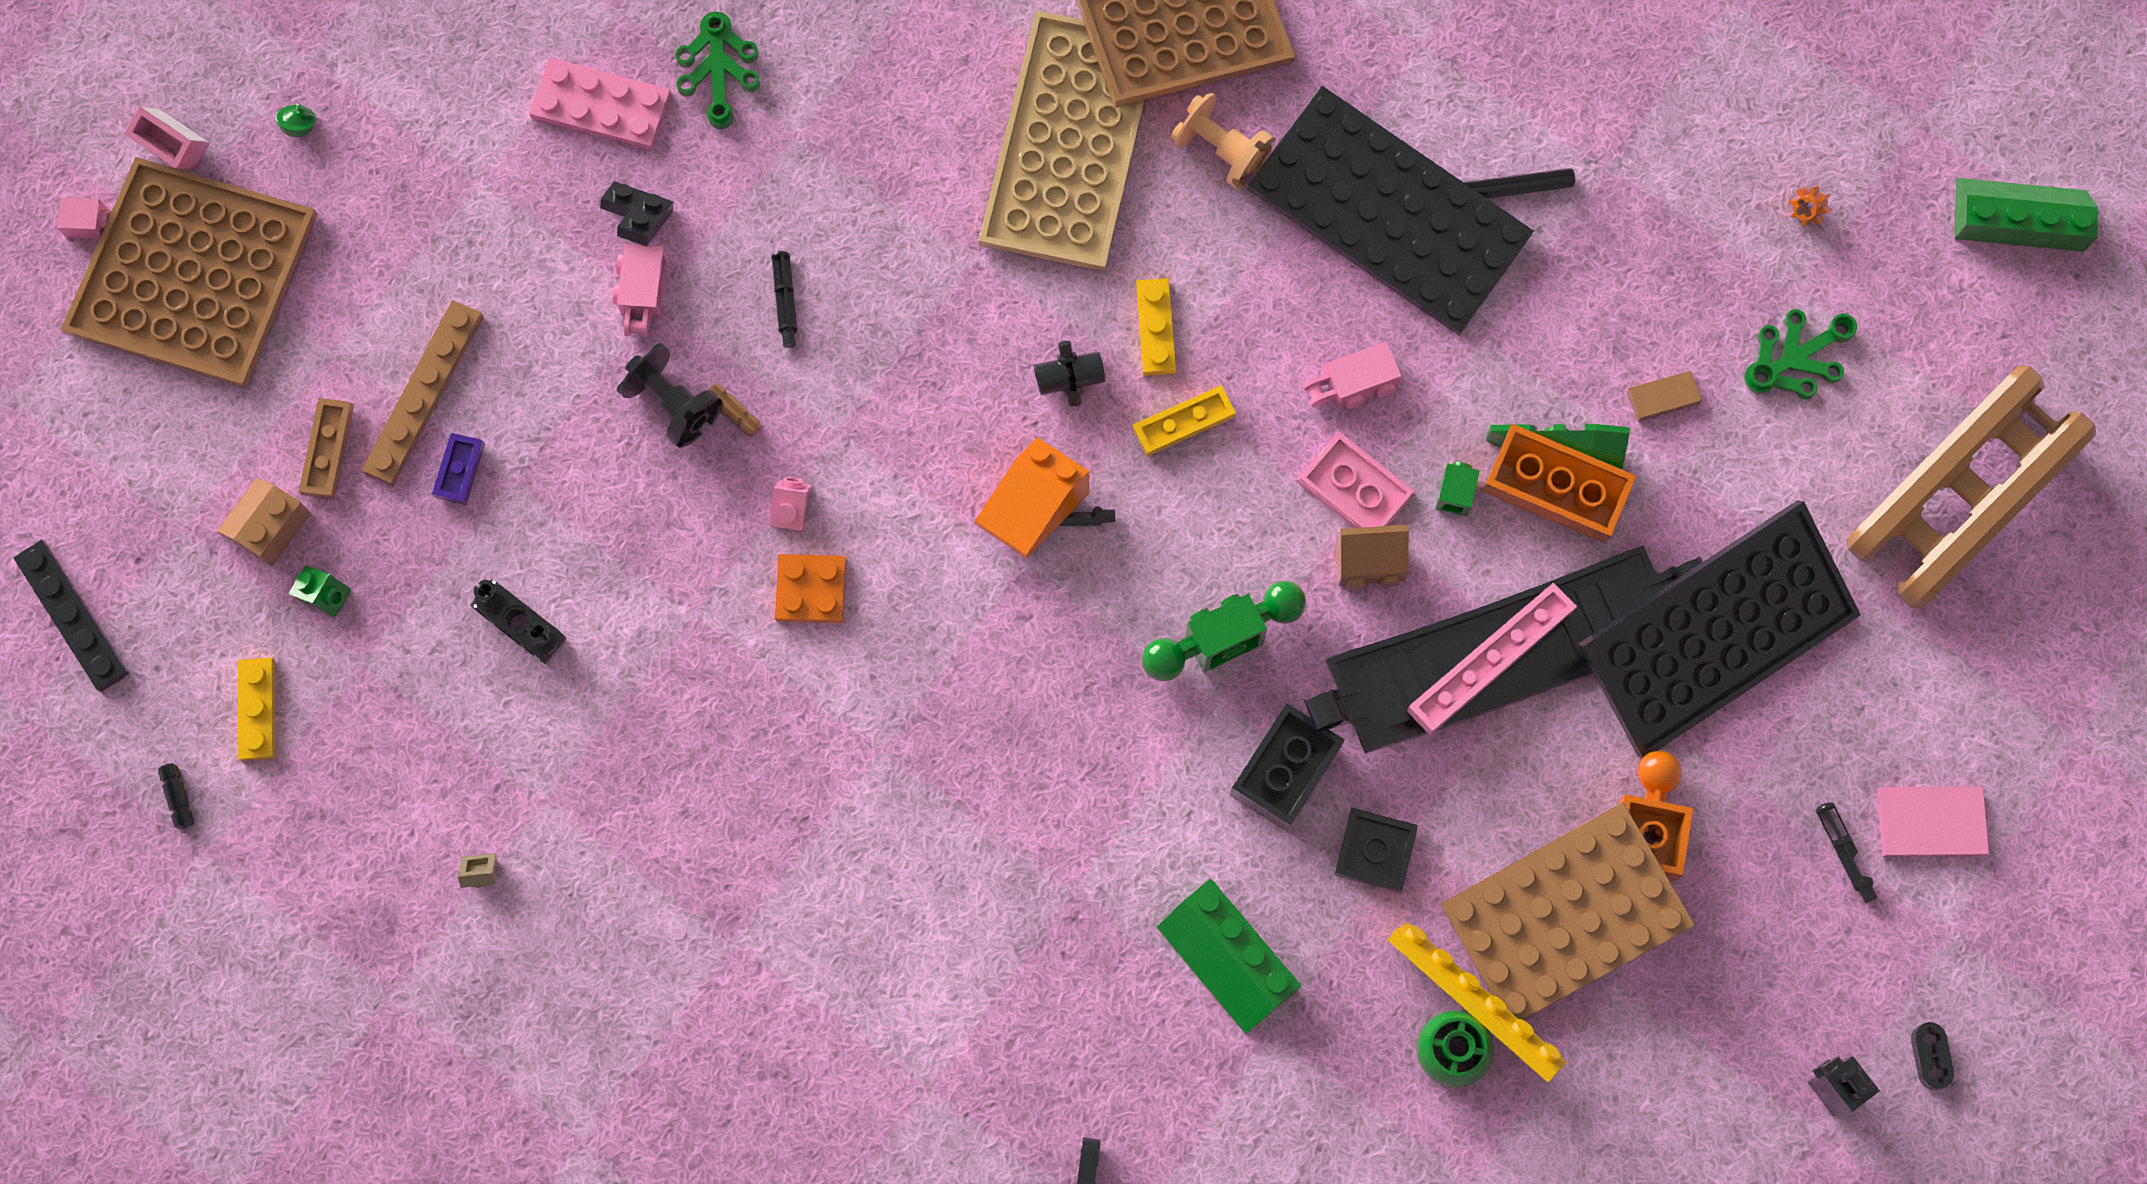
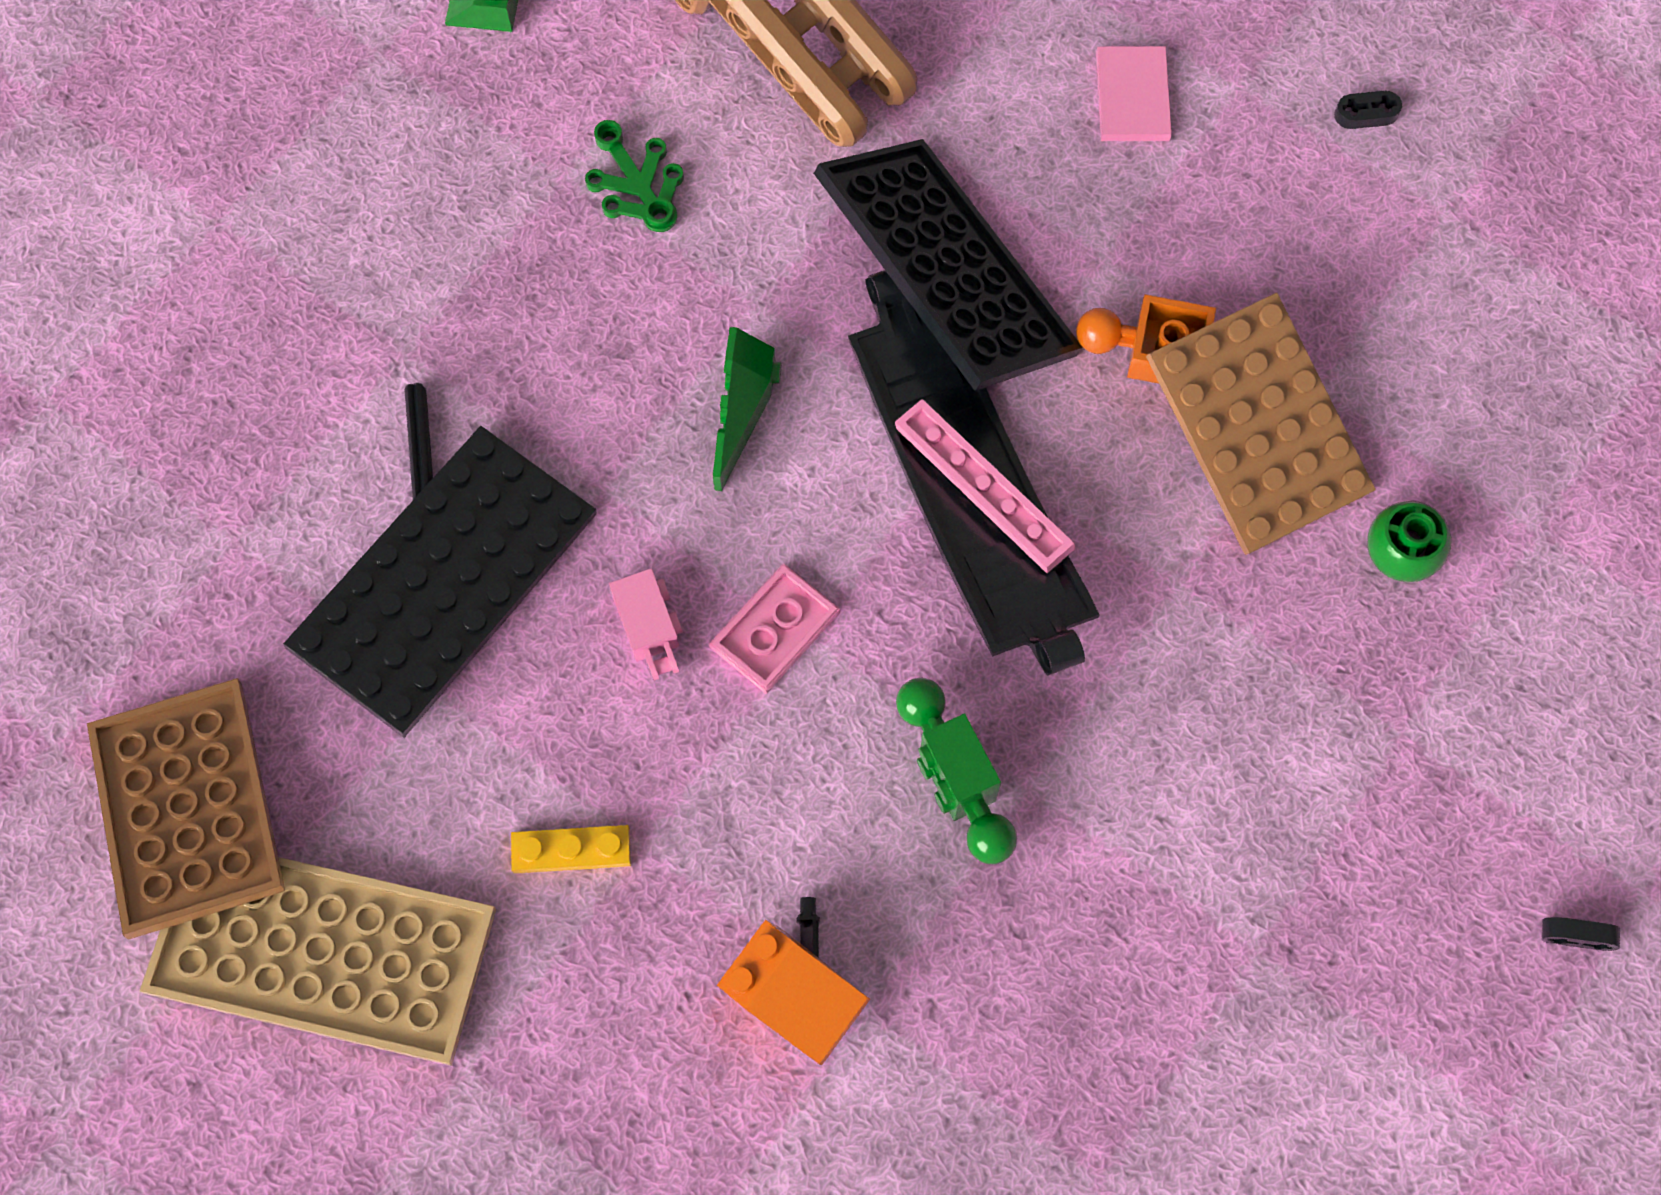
camera: 90 degrees left, 5 degrees down
black pin [1033,341,1105,406] -> none
yellow plate [1132,385,1236,457] -> none
green slope [1156,878,1302,1034] -> none
light nougat piece [1170,93,1276,191] -> none
black brick [1230,703,1345,832] -> none
black plate [1334,807,1418,893] -> none
medium nougat slope [1335,524,1409,590] -> none
yellow plate [1388,922,1567,1082] -> none
green brick [1435,462,1480,517] -> none
orange slope [1482,424,1637,544] -> none
medium nougat tile [1627,371,1702,421] -> none
orange gear [1789,185,1832,227] -> none
black brick [1807,1055,1880,1117] -> none
black piece [1815,802,1878,903] -> none

